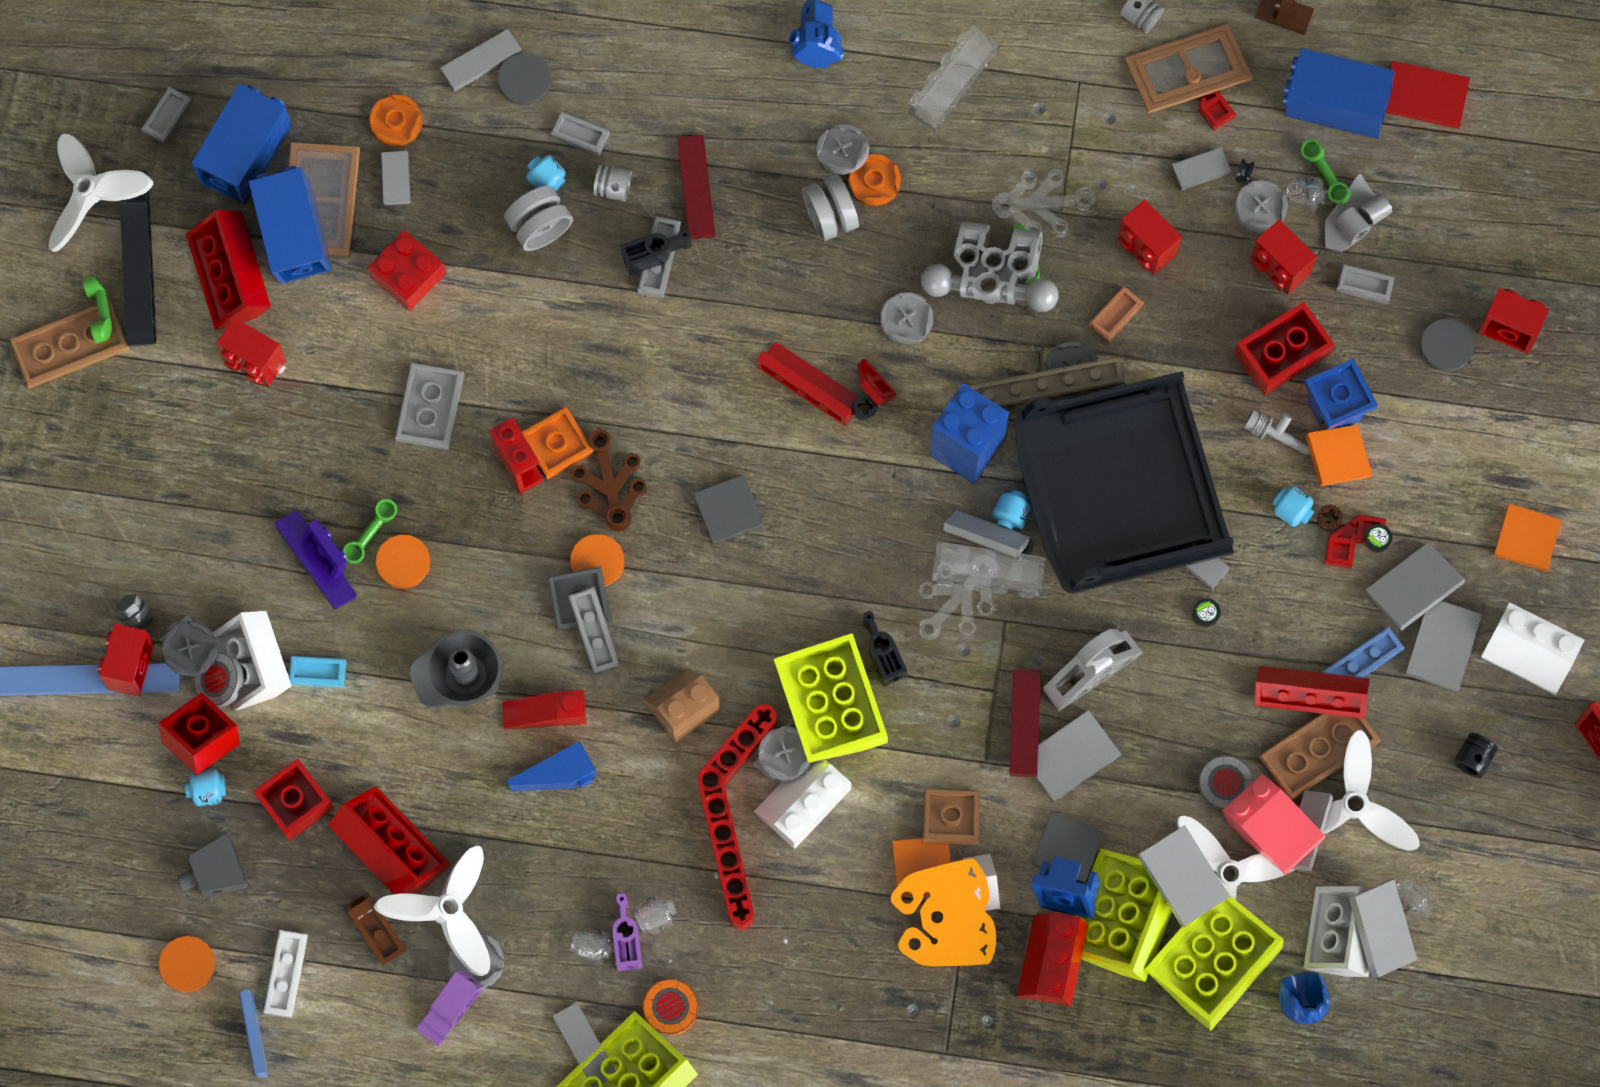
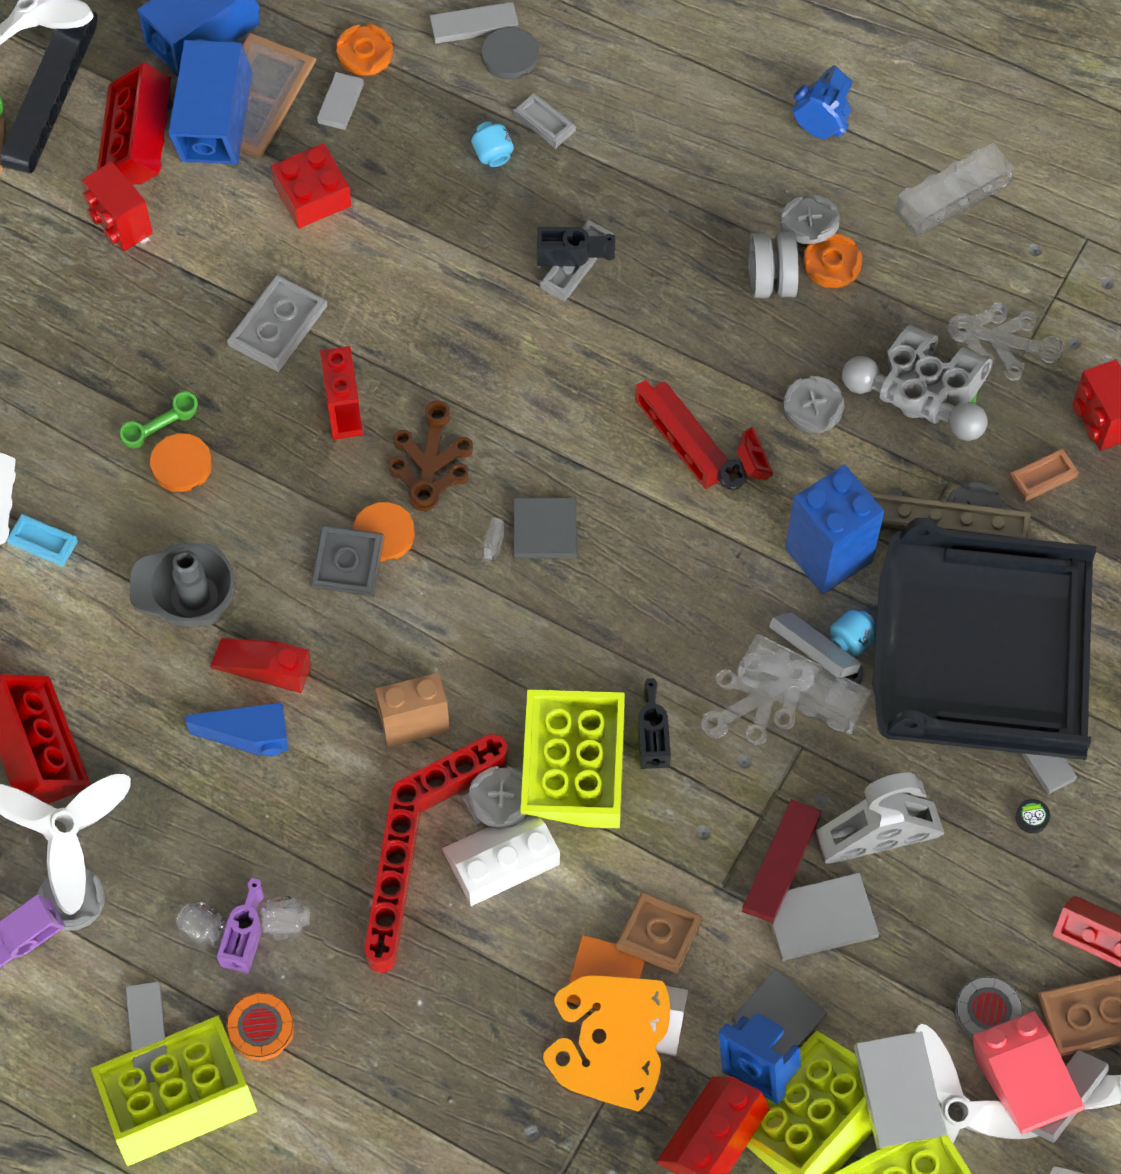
camera: 20 degrees right, 10 degrees down
dark purple bracket [275,511,357,609] -> none
light grey wheel [504,185,573,251] -> none
orange tile [522,406,594,480] -> none
light grey tile [568,587,620,674] -> none
light grey piece [593,165,632,202] -> none
dark red tile [677,135,716,240] -> none
none -> clear tile [484,517,504,560]

